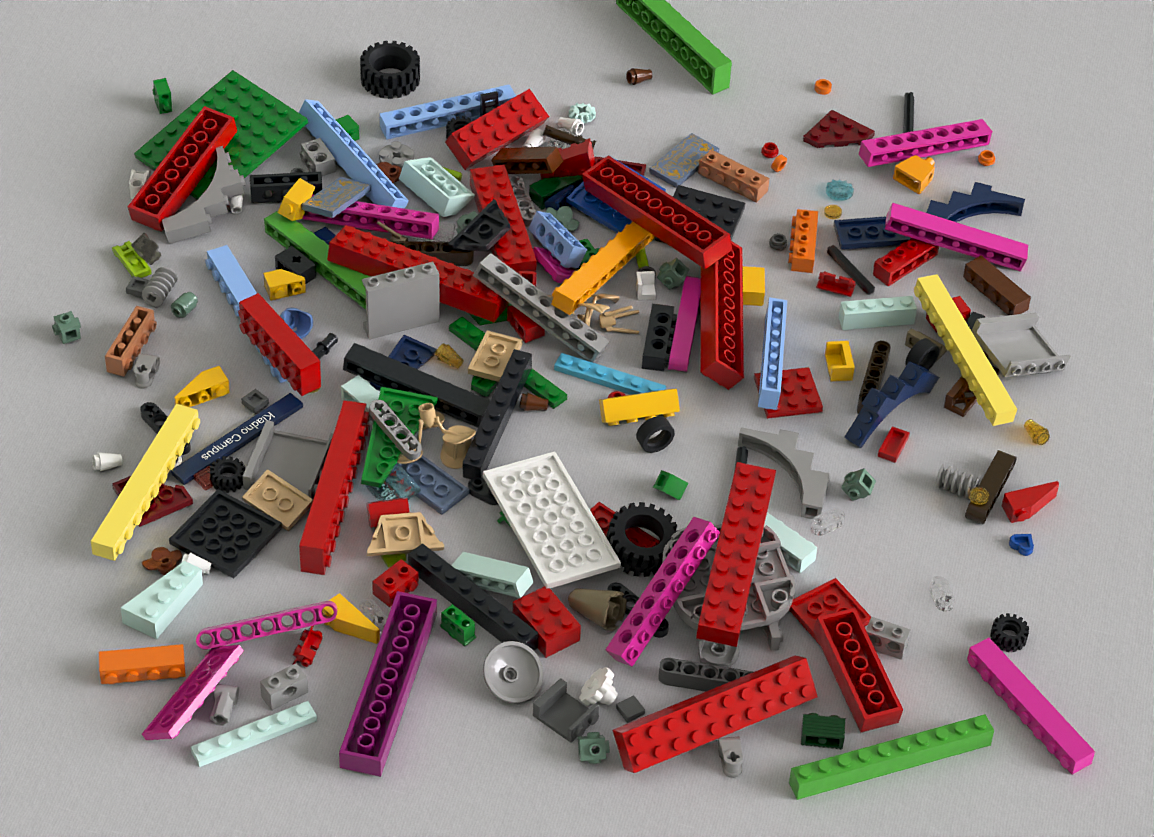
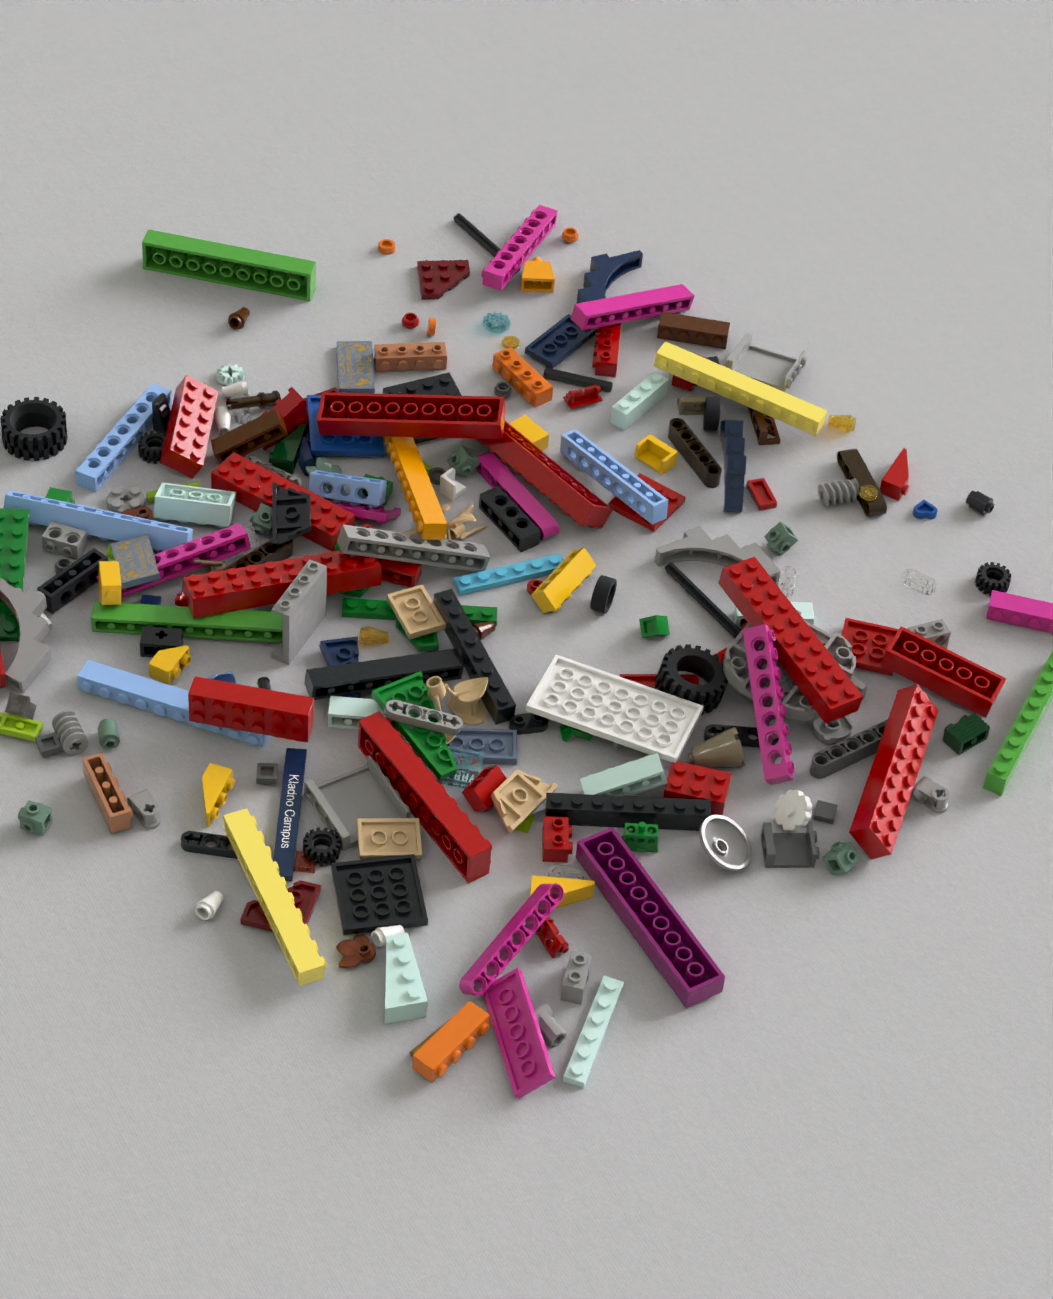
camera: 45 degrees left, 0 degrees up
none -> black brick [966,491,995,515]

